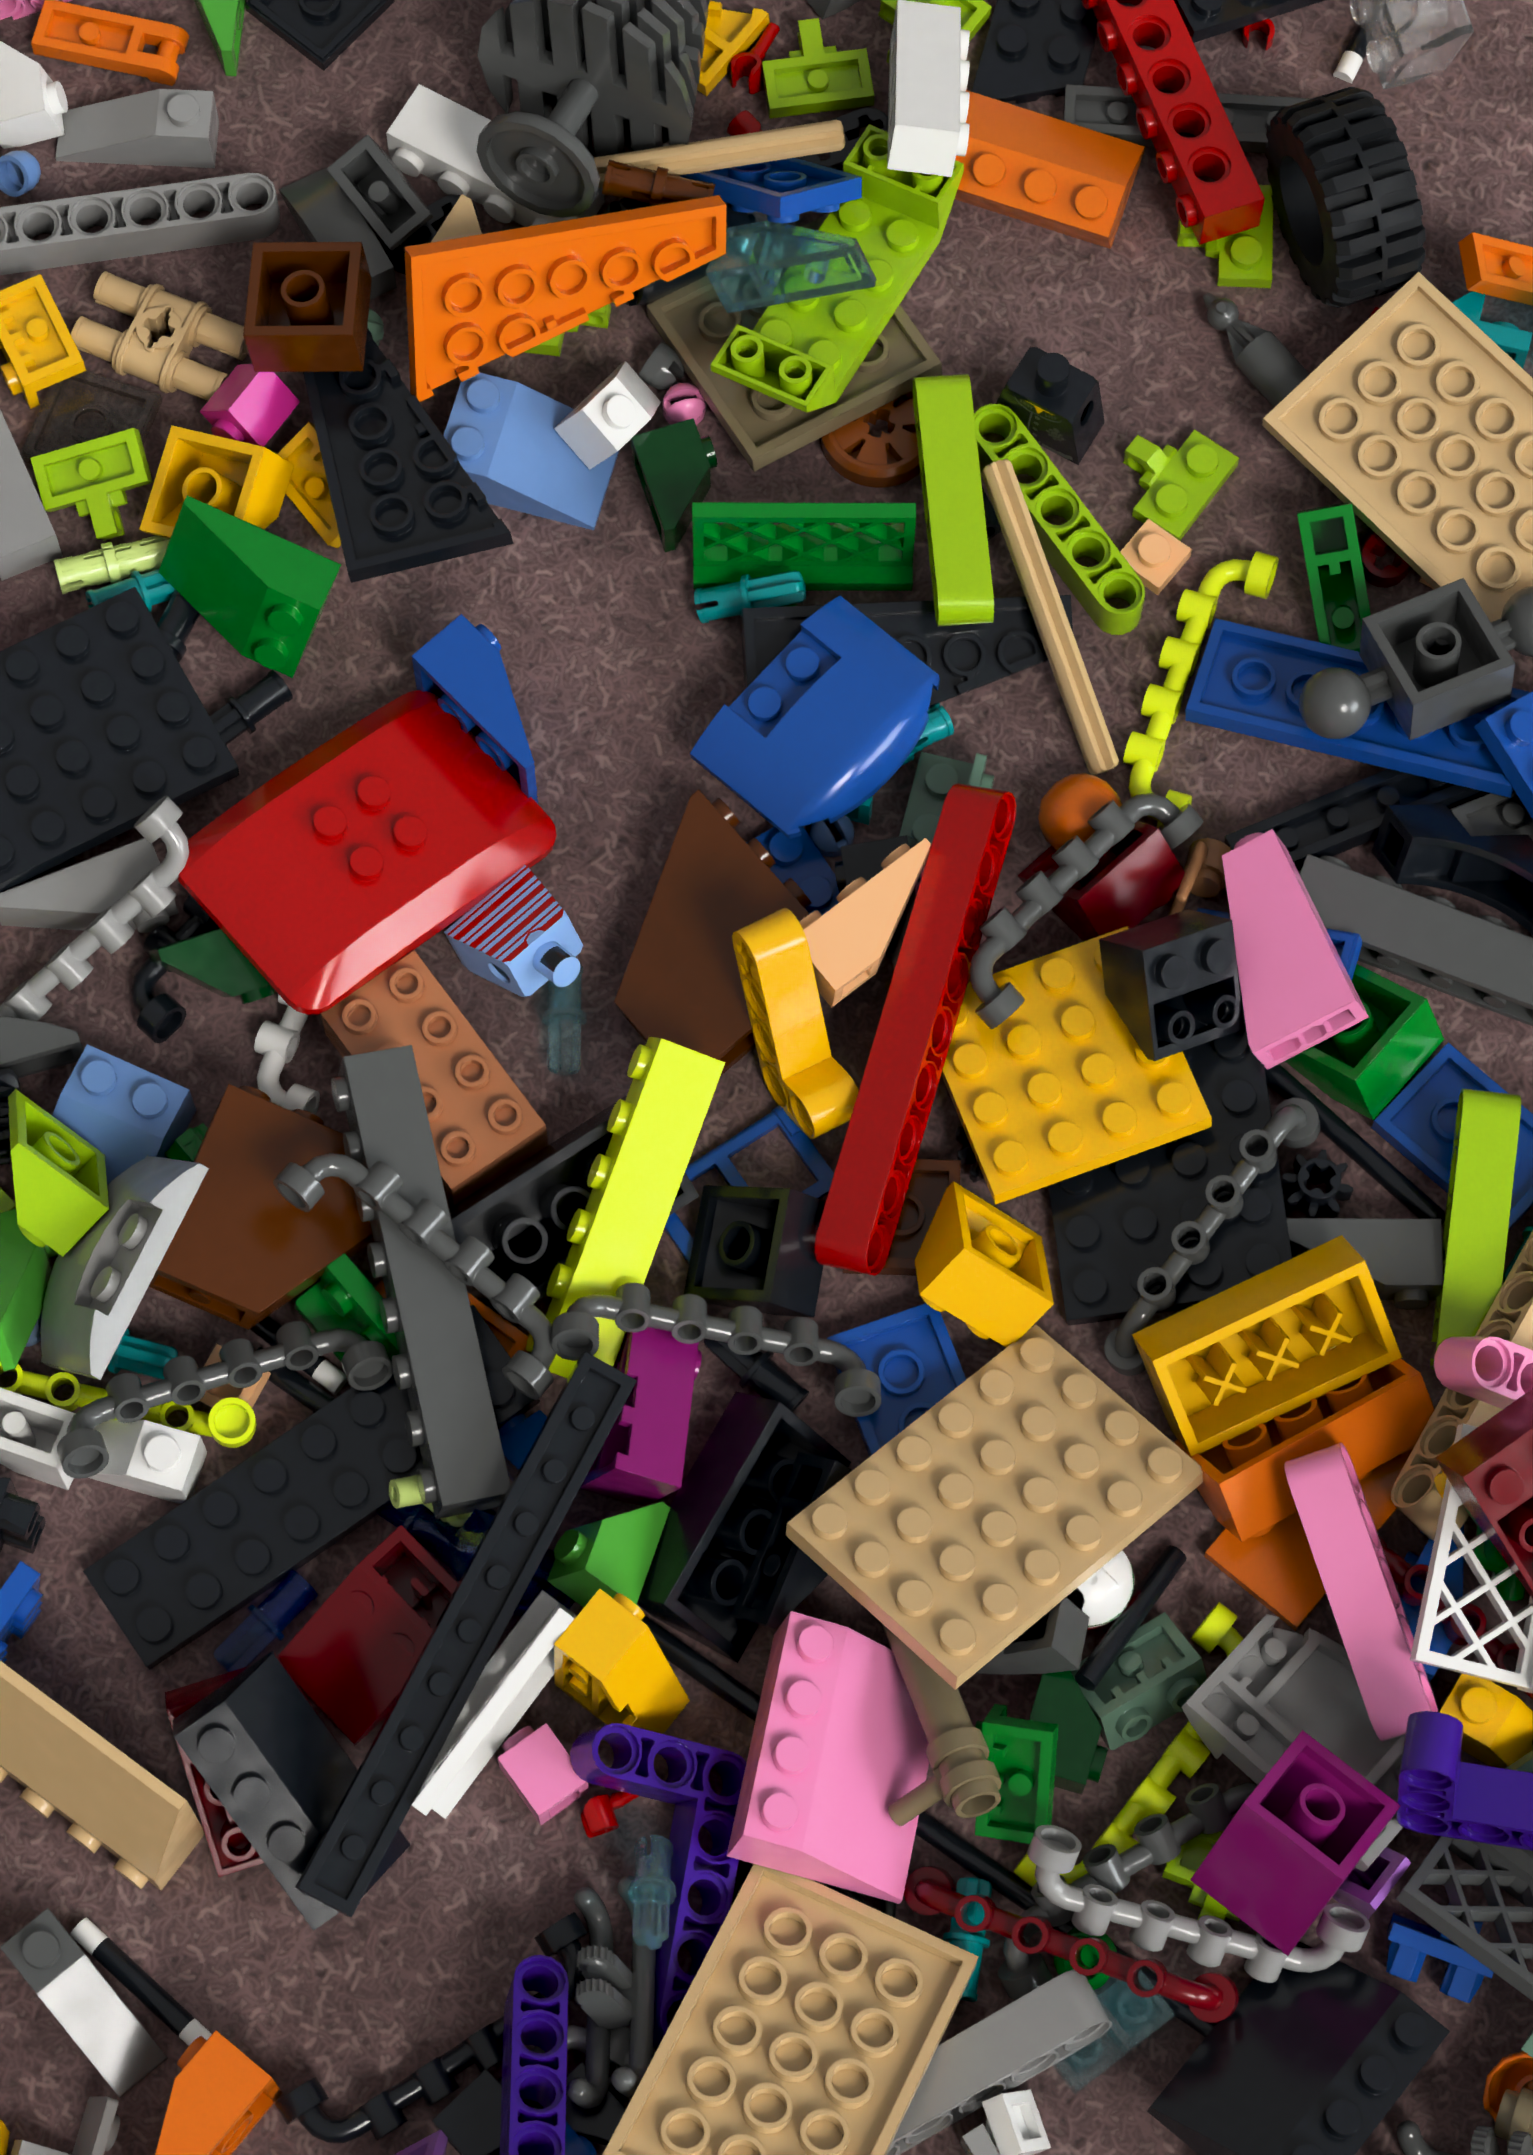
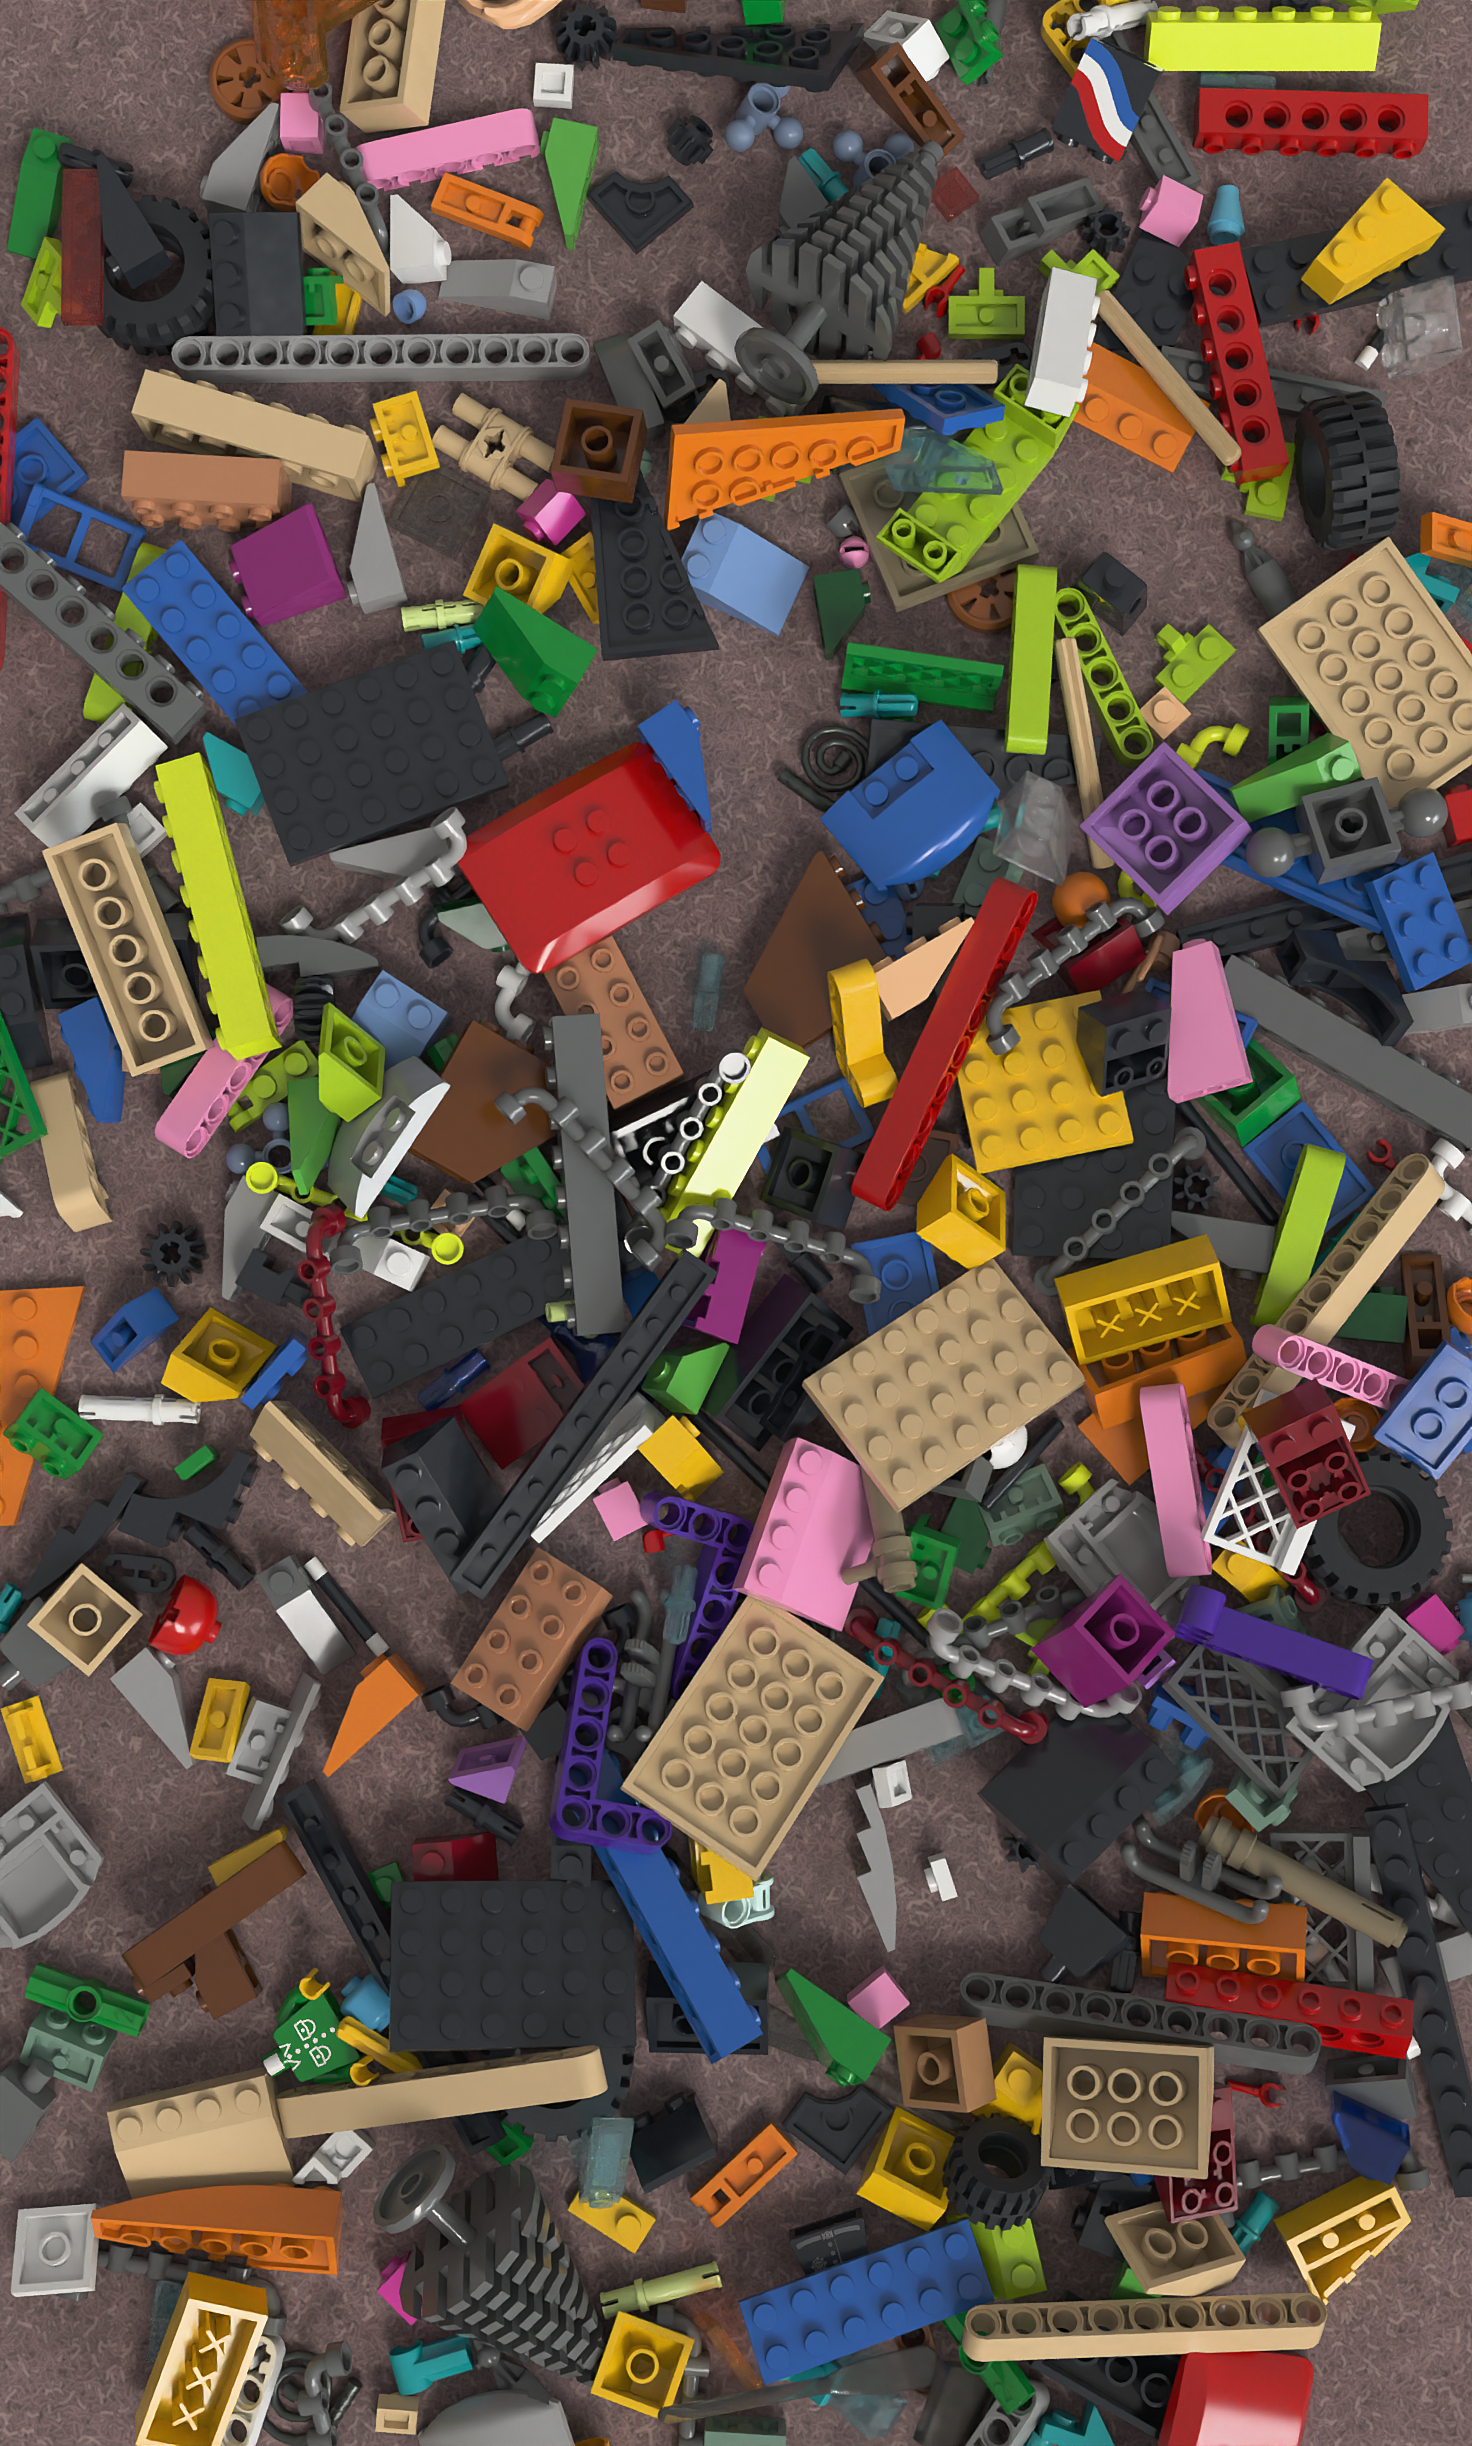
camera: 10 degrees right, 15 degrees up
lime hinge [30,428,153,541] -> none
light blue torso [444,864,583,997] -> none
white slope [554,361,661,470] -> none
reddish brown pin [602,159,715,206] -> none
none -> dark red bar [297,1204,371,1429]
none -> nougat brick [451,1547,613,1732]
none -> dark grey bar [623,1048,751,1254]
none -> pearl dark grey piece [777,725,868,813]
none -> clear slope [992,770,1076,886]
none -> medium lavender slope [1079,742,1253,915]
none -> tan axle [1096,290,1242,466]
none -> clear light blue slope [1146,1752,1214,1827]
none -> bright green slope [1228,732,1363,823]

